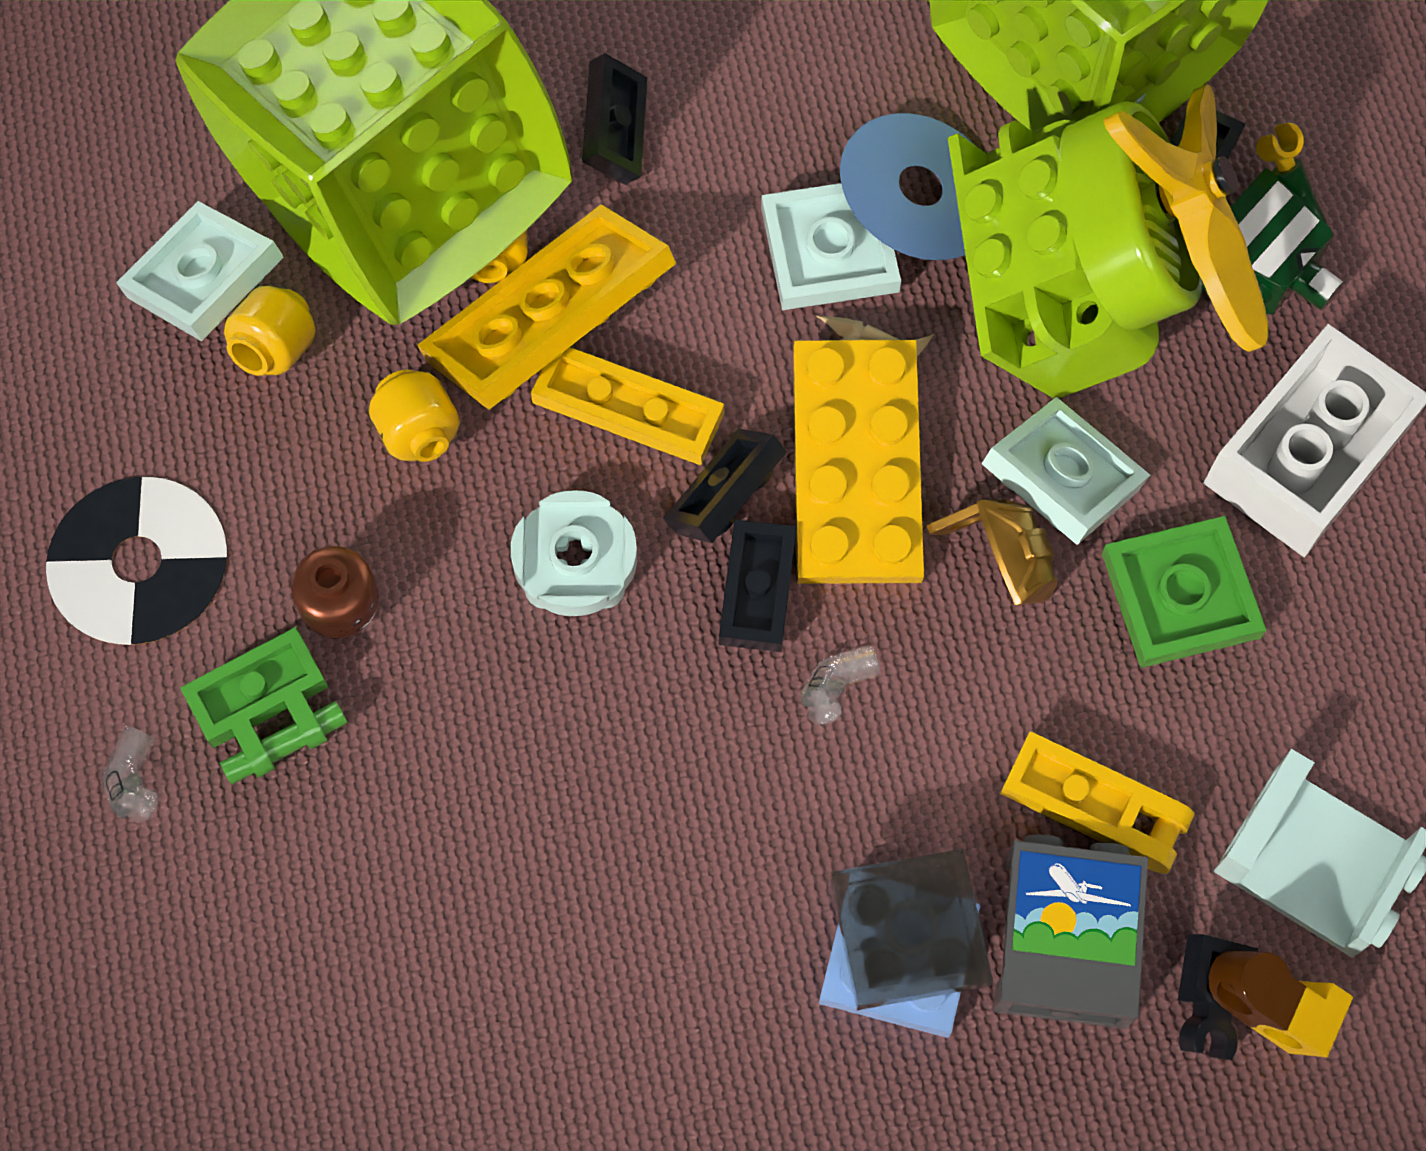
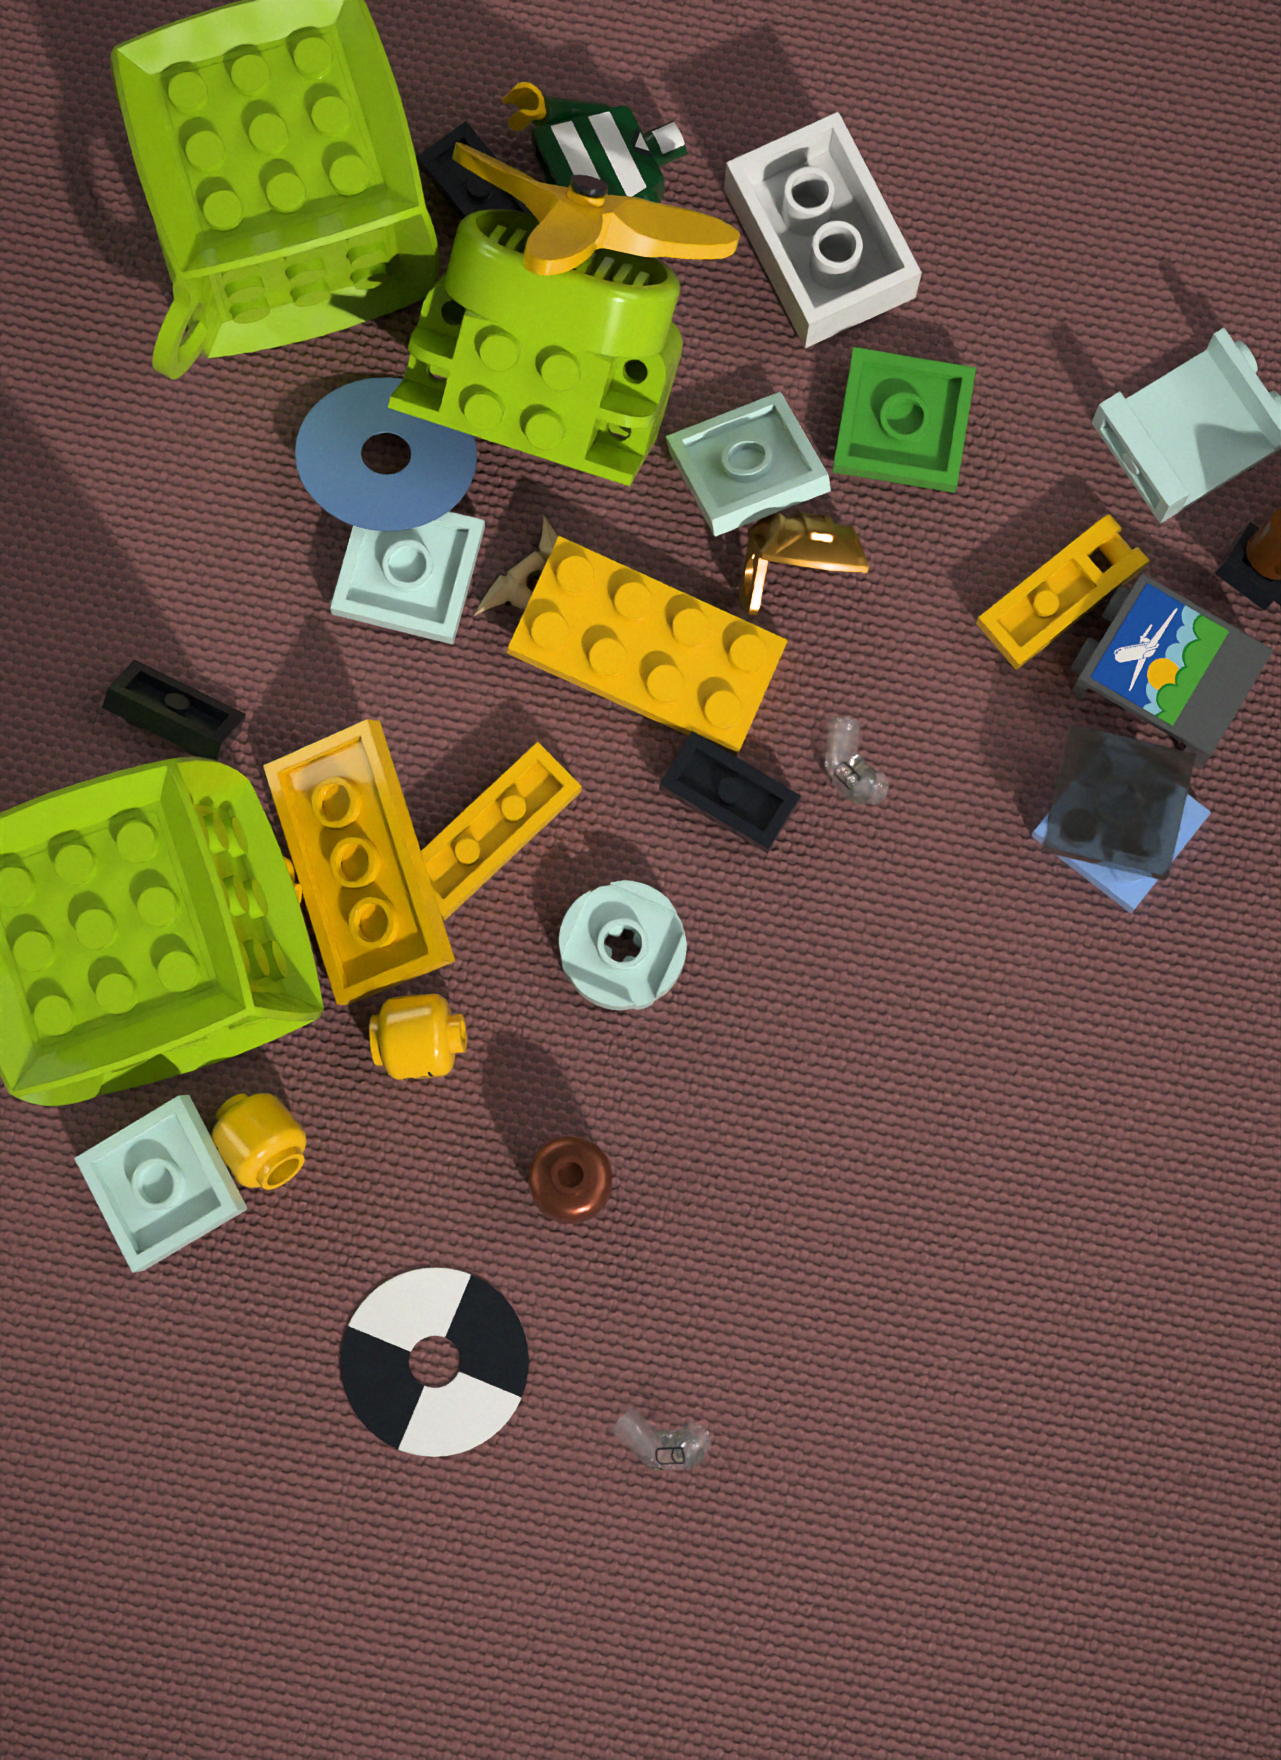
camera: 70 degrees left, 10 degrees up
bright green plate [180,627,348,785] -> none
black plate [663,428,787,543] -> none

